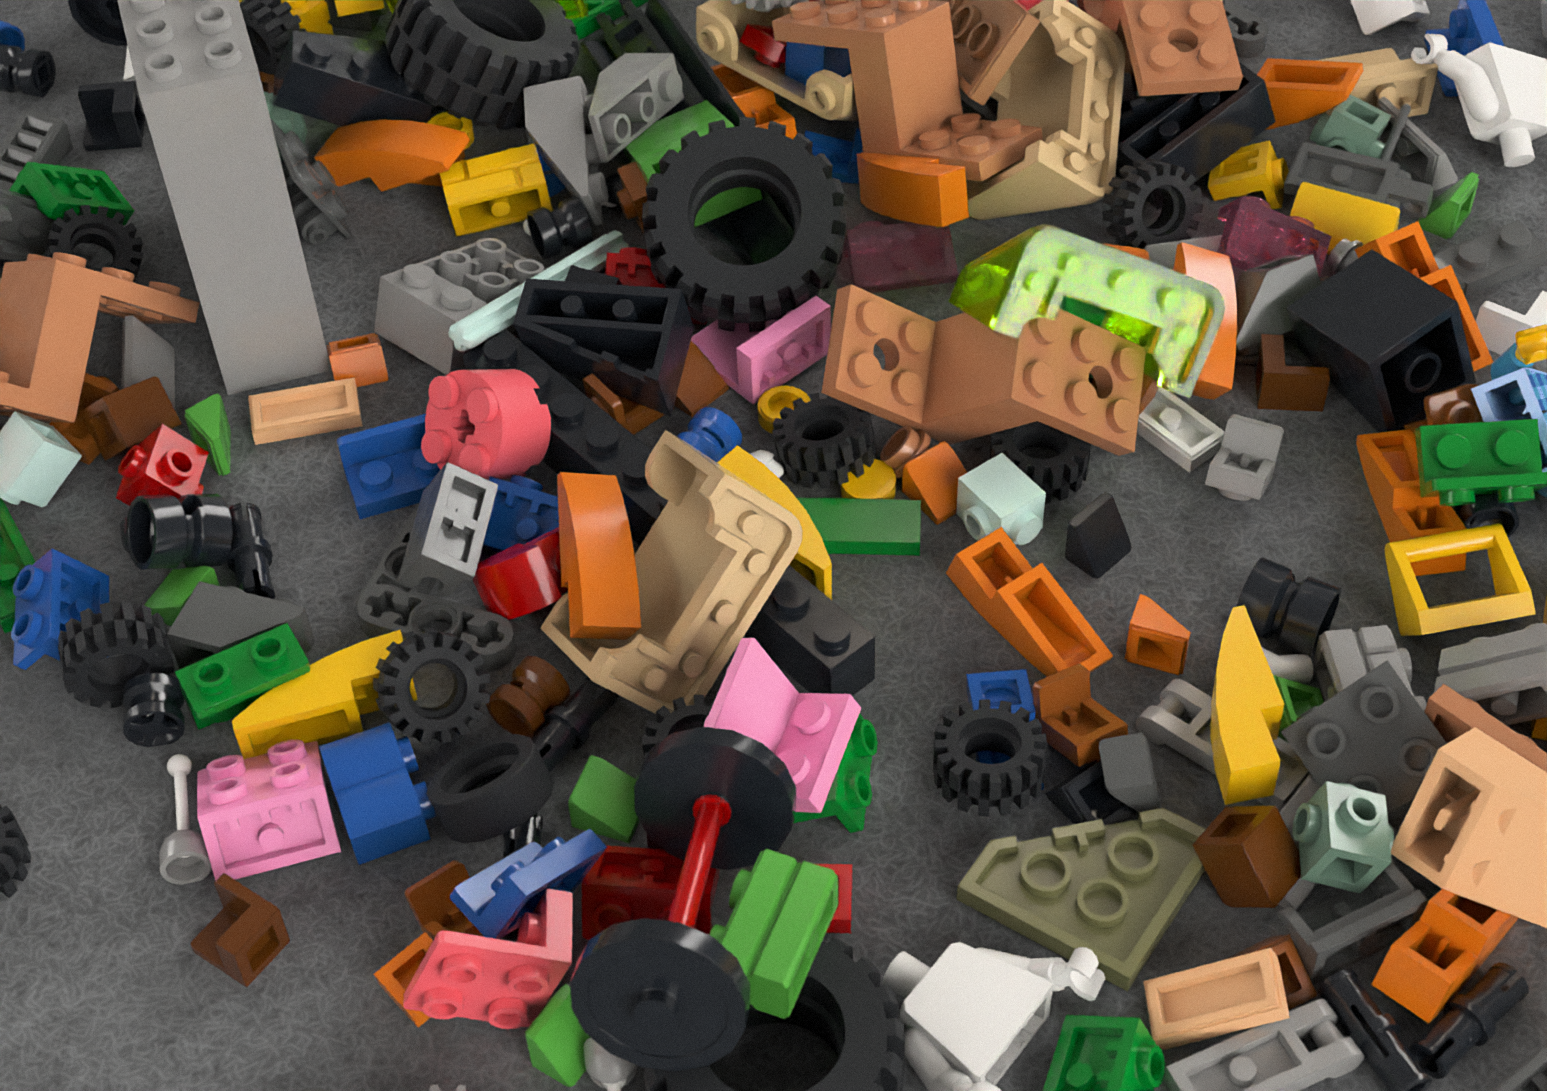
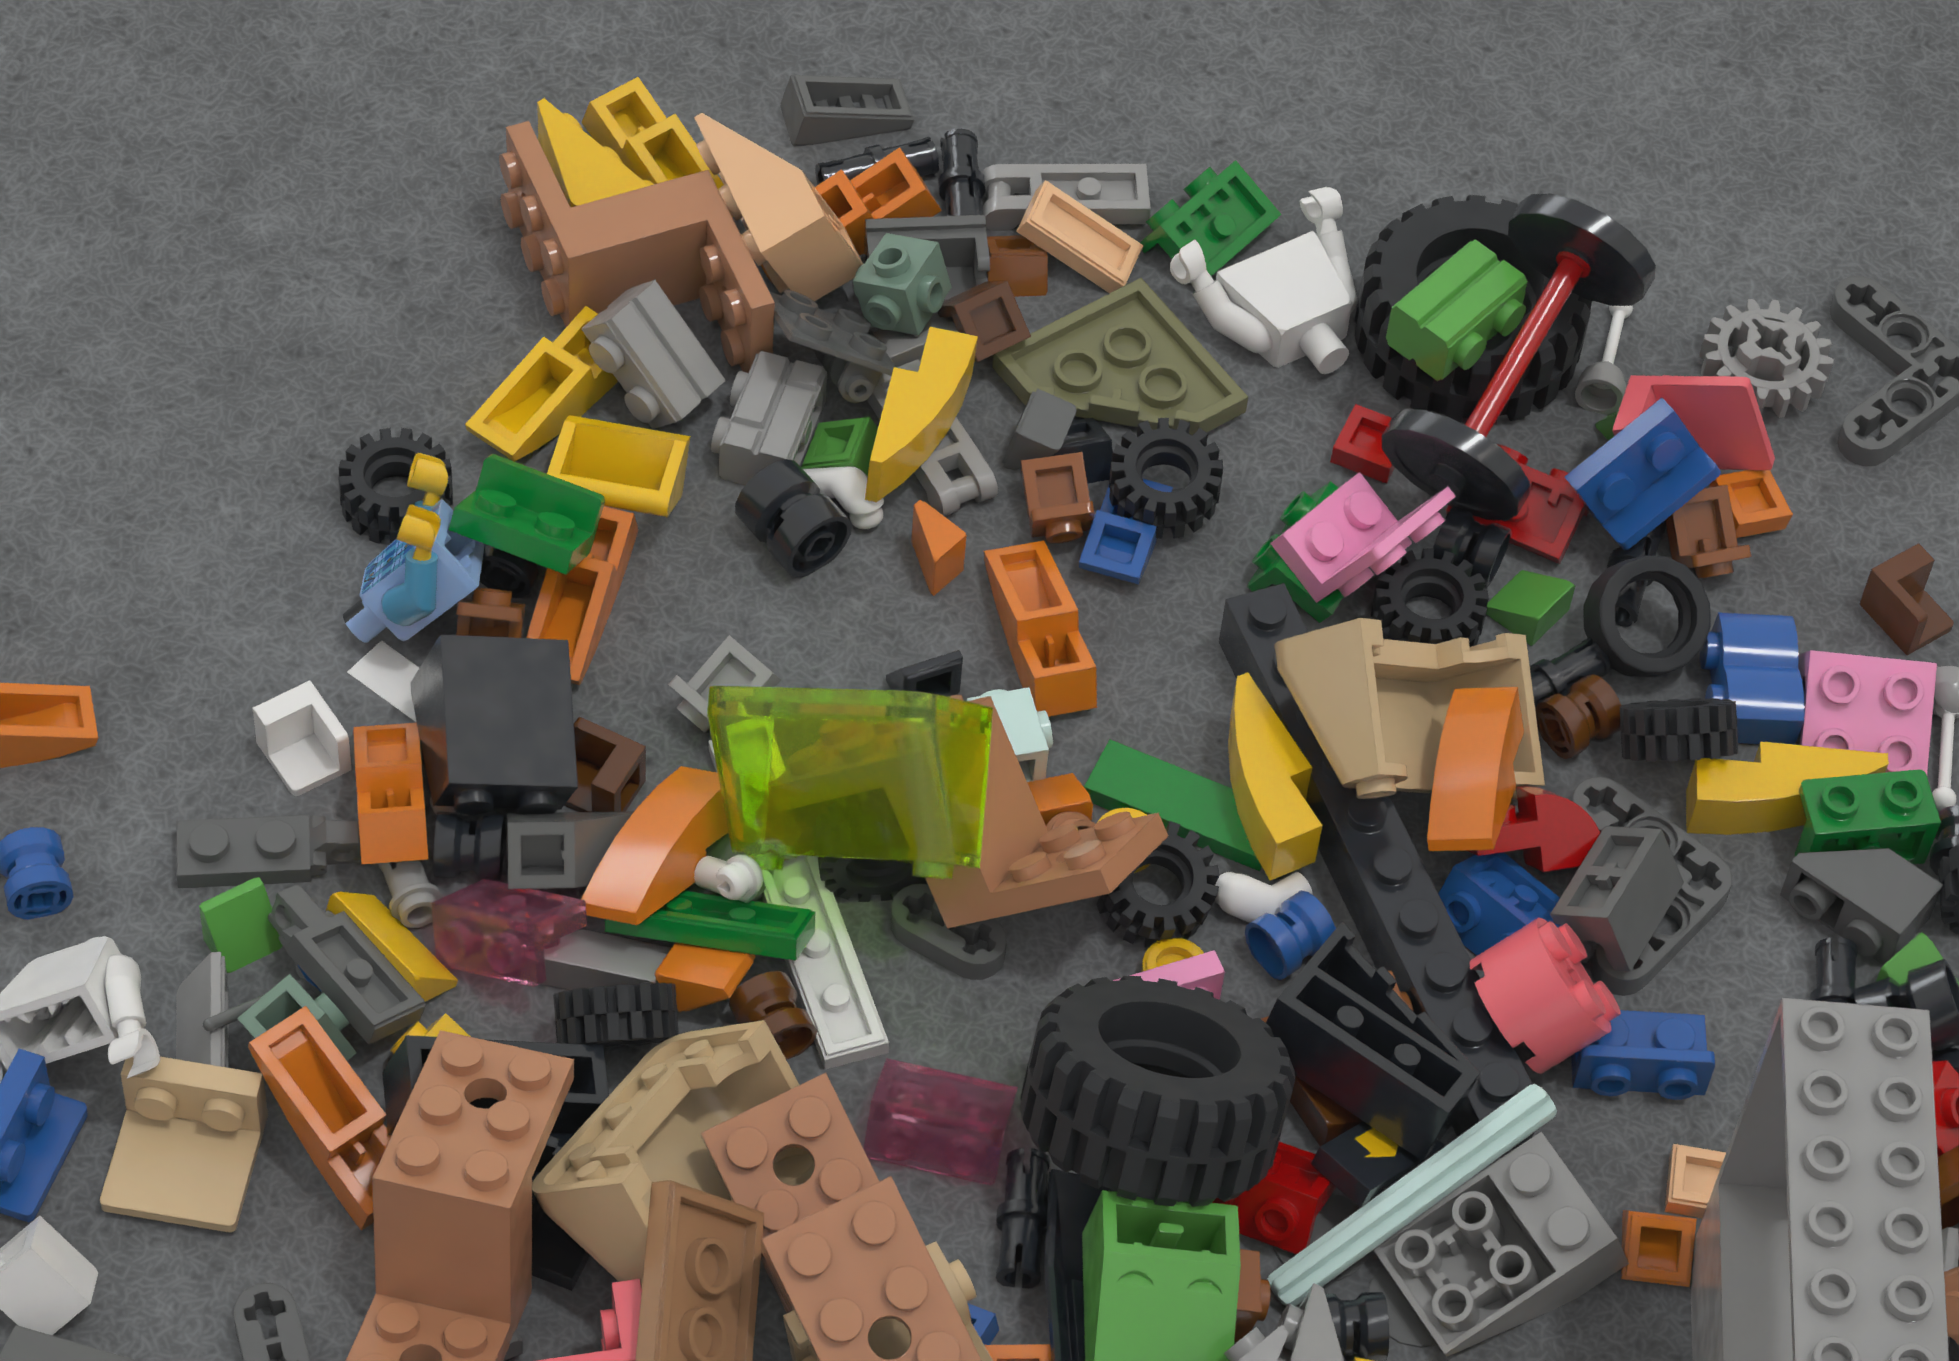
camera: 165 degrees left, 5 degrees up
orange slope [857,152,969,227] -> none

